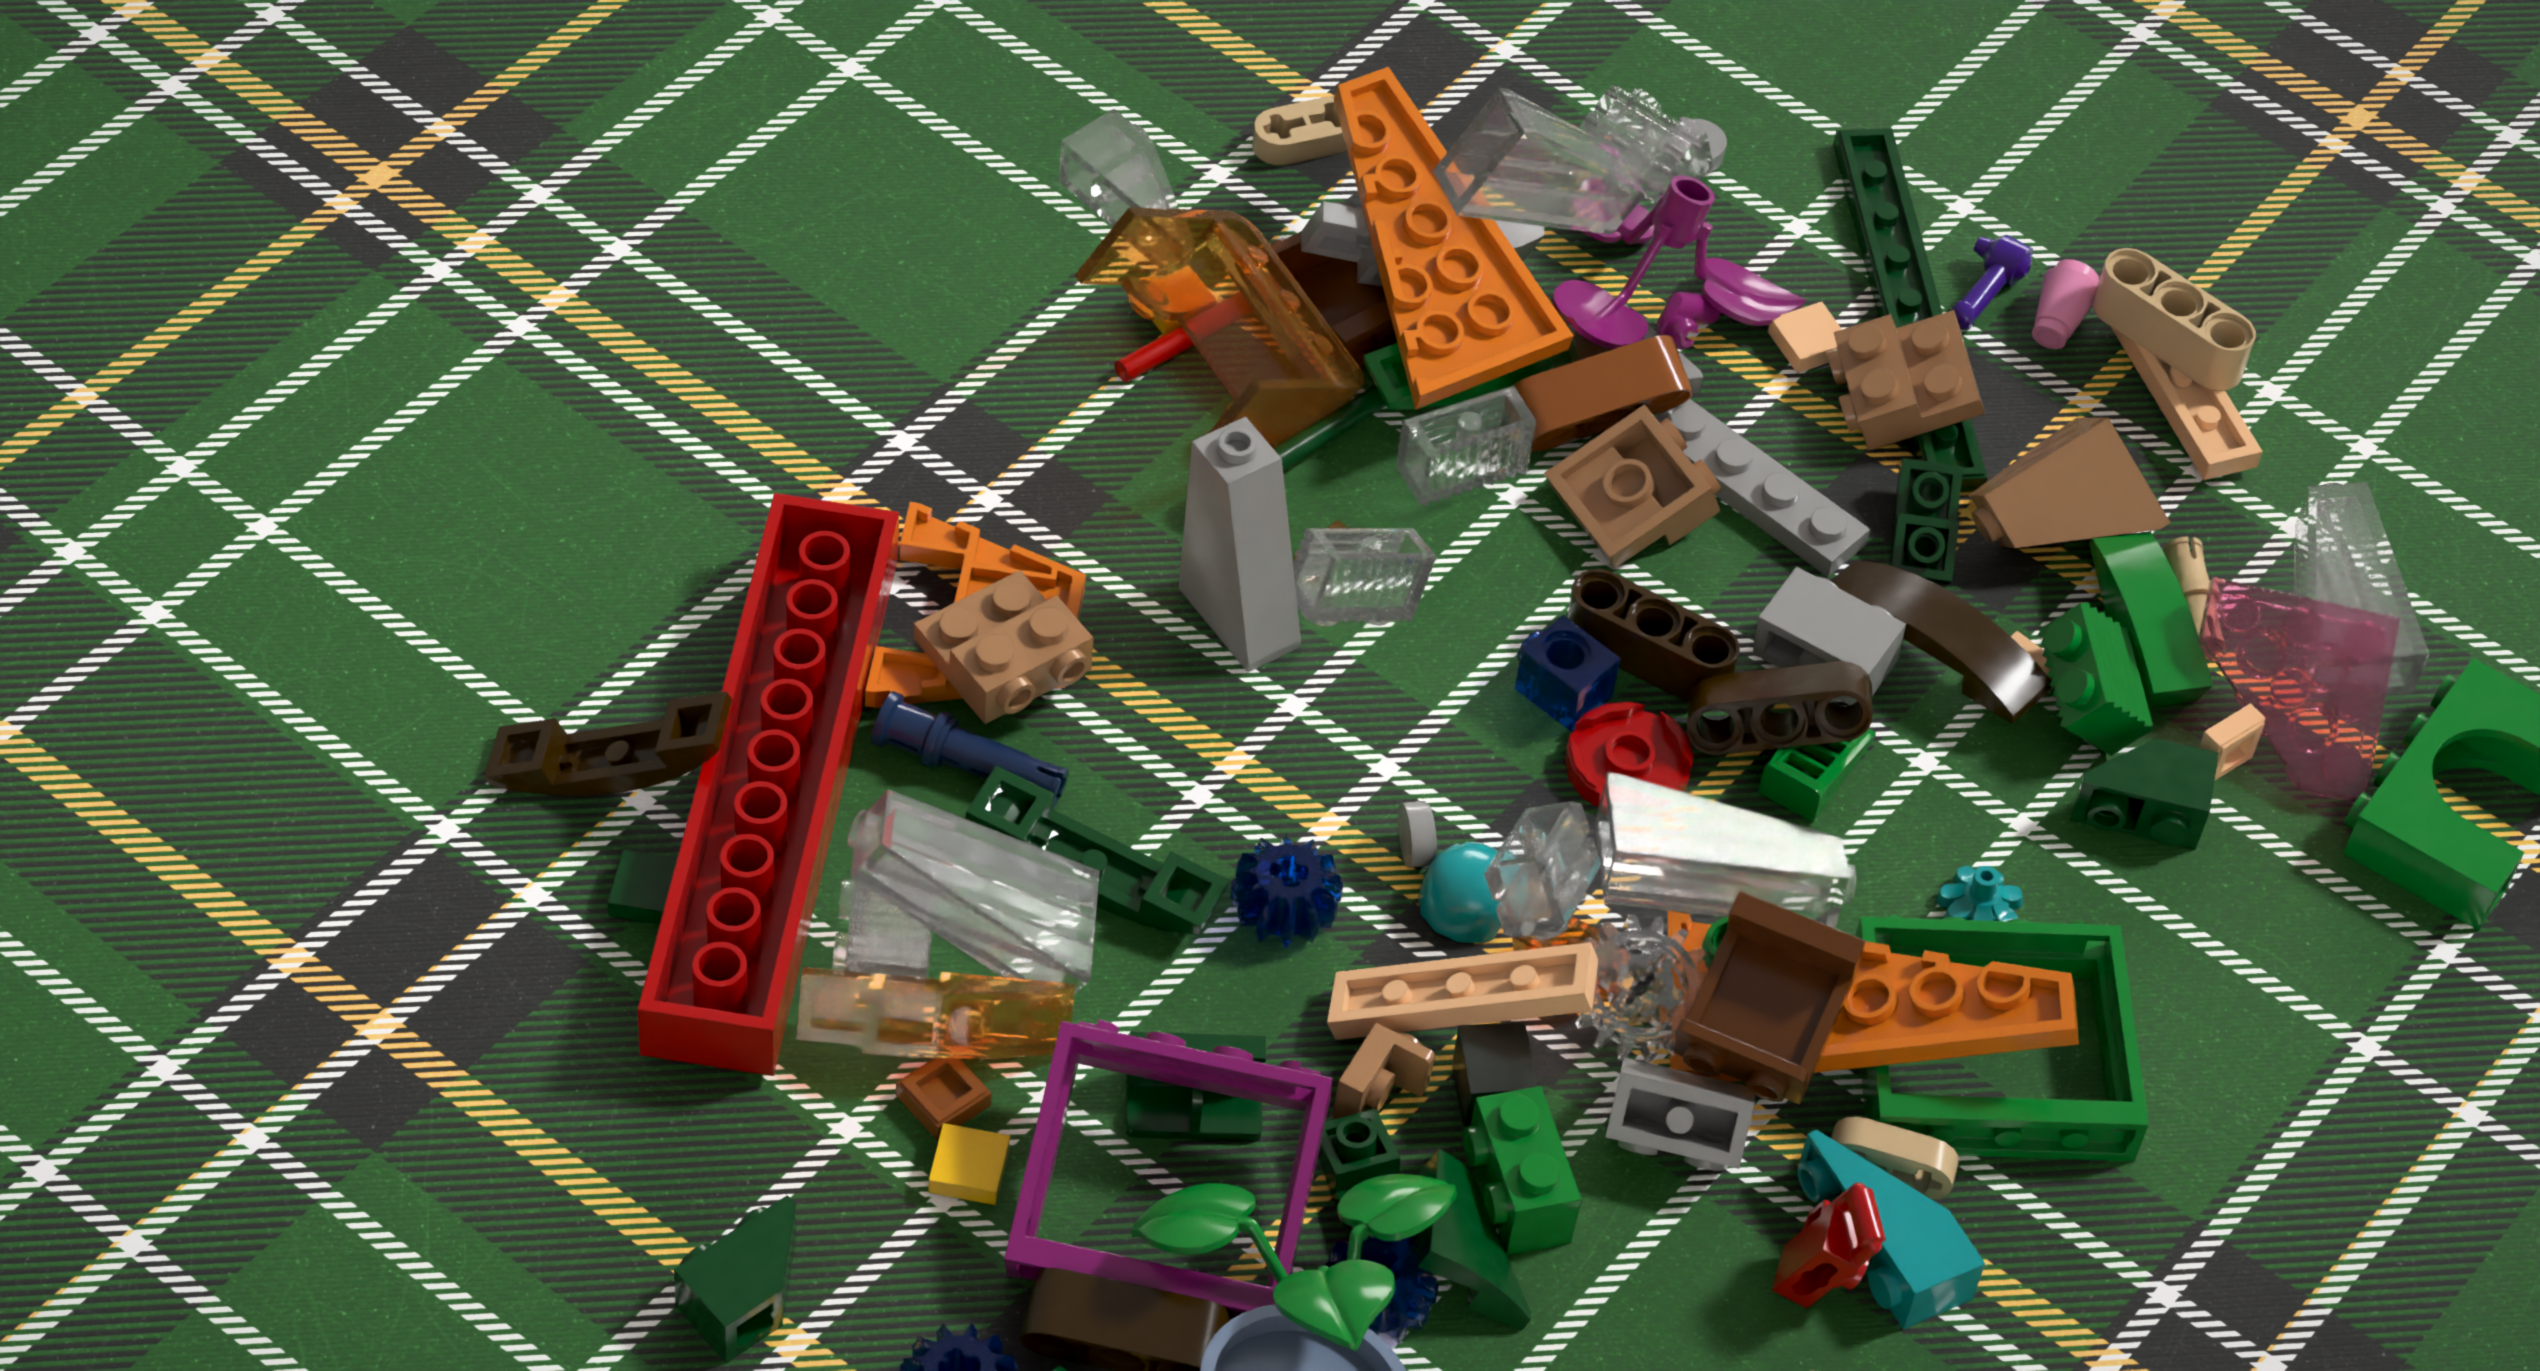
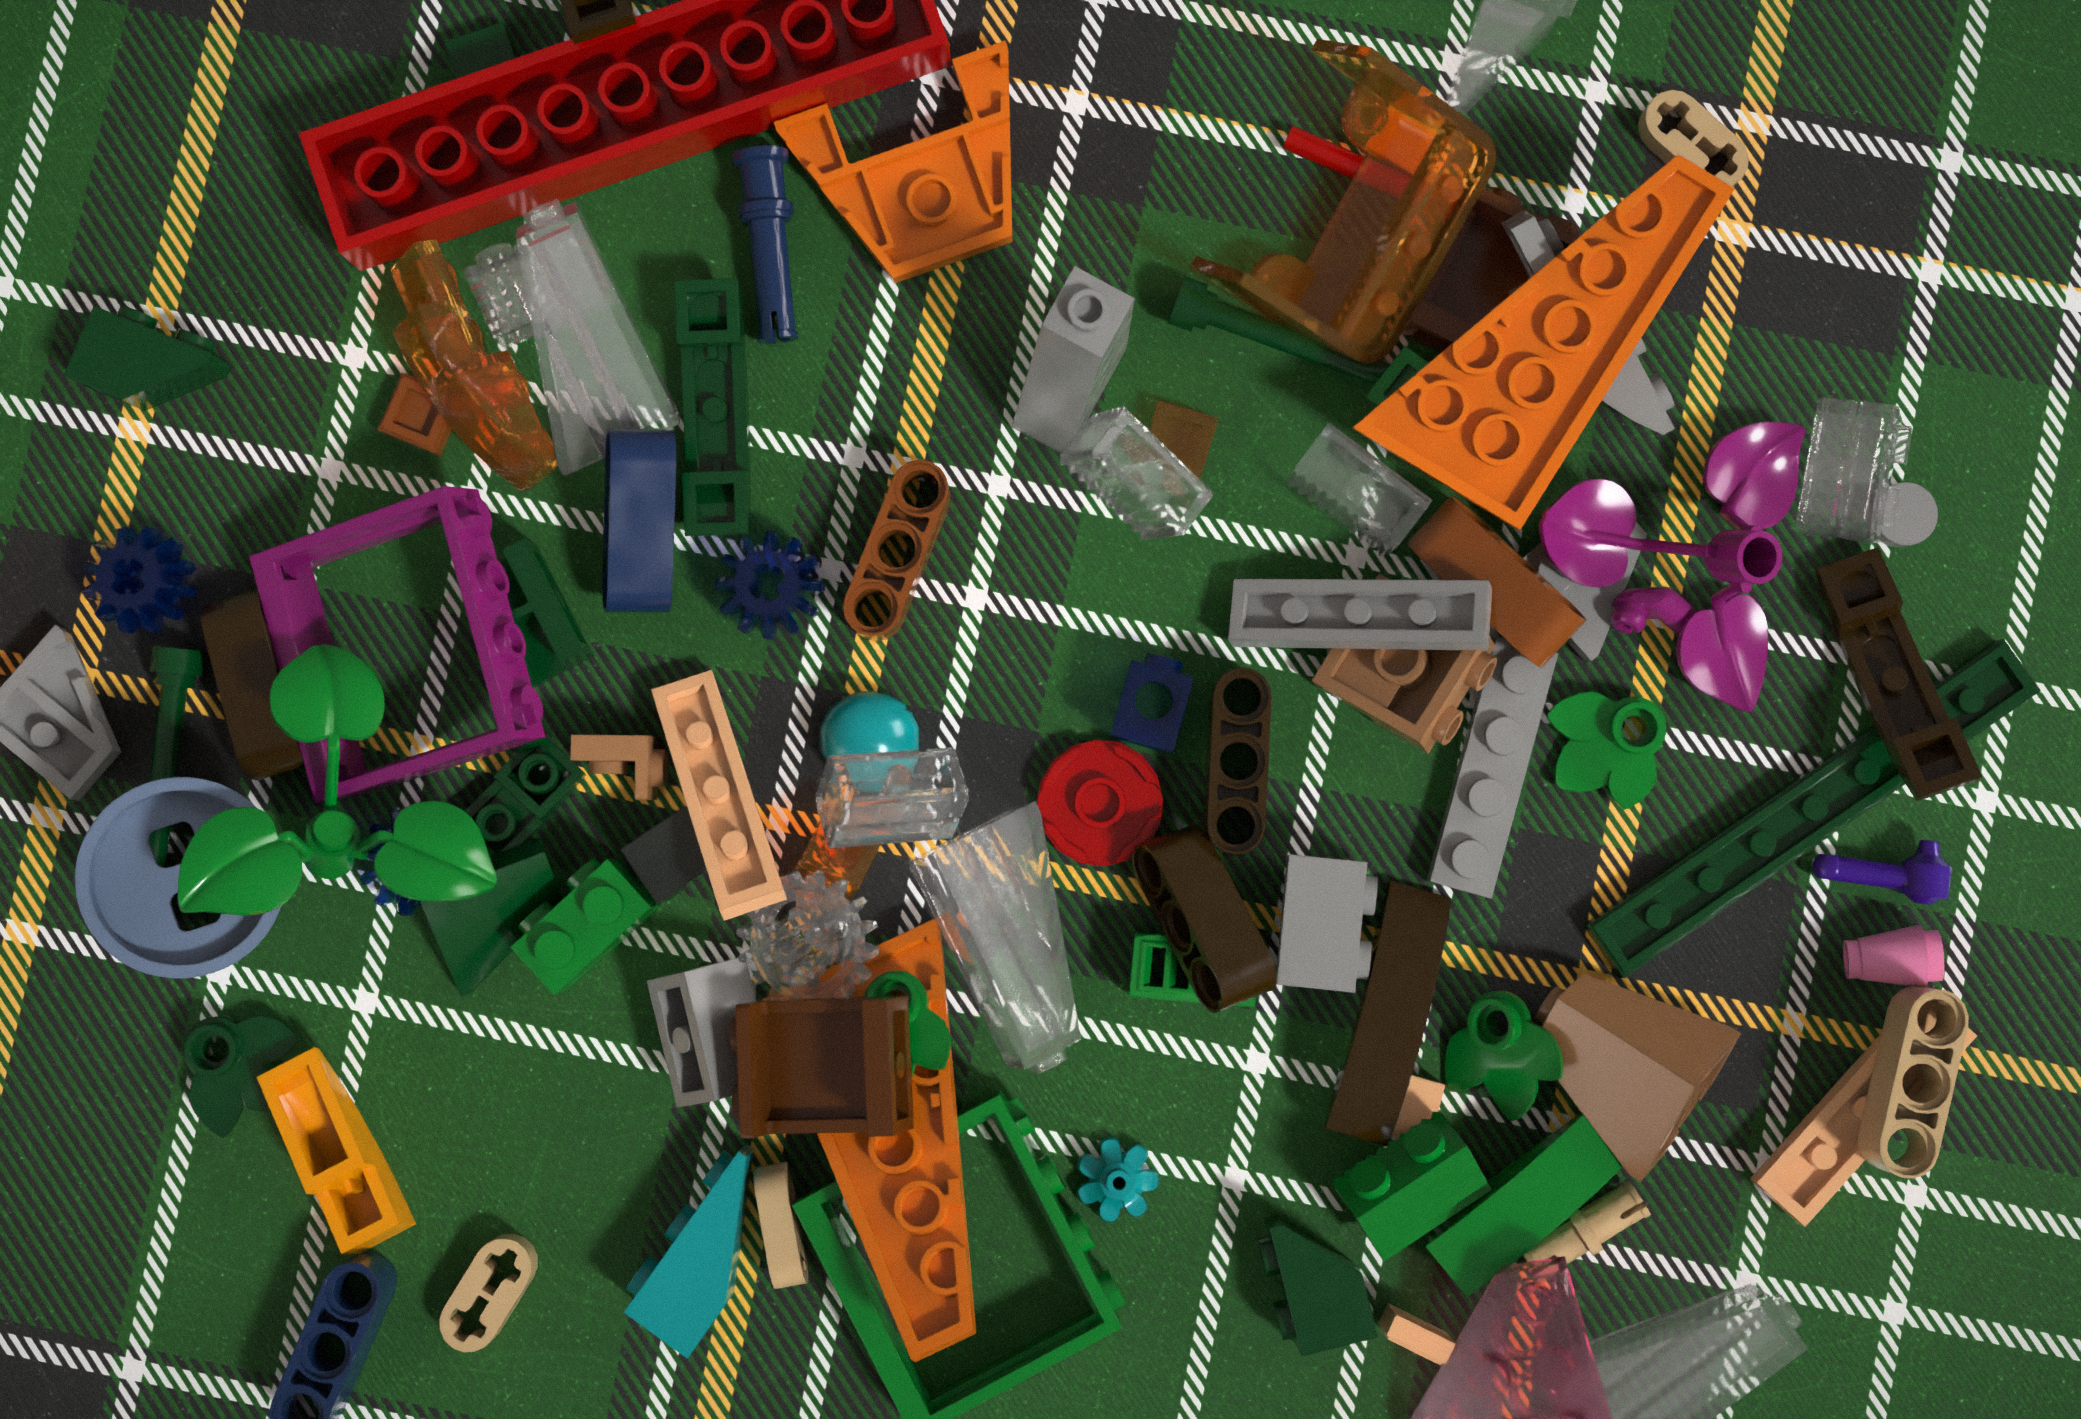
camera: 70 degrees right, 35 degrees up
medium nougat plate [913,570,1094,724] -> none
yellow tile [928,1123,1010,1205] -> none
light grey tile [1398,801,1437,868] -> none
clear slope [1433,88,1646,235] -> none
light nougat tile [1768,302,1842,373] -> none
red piece [1772,1182,1886,1308] -> none
medium nougat plate [1827,310,1985,450] -> none
dark green slope [1890,458,1963,584] -> none
none -> dark blue beam [602,428,676,612]
none -> dark orange beam [843,460,951,642]
none -> light grey plate [1228,579,1492,651]
none -> green plate [1445,990,1563,1121]
none -> green plate [1546,691,1667,810]
none -> dark brown slope [1816,547,1983,801]

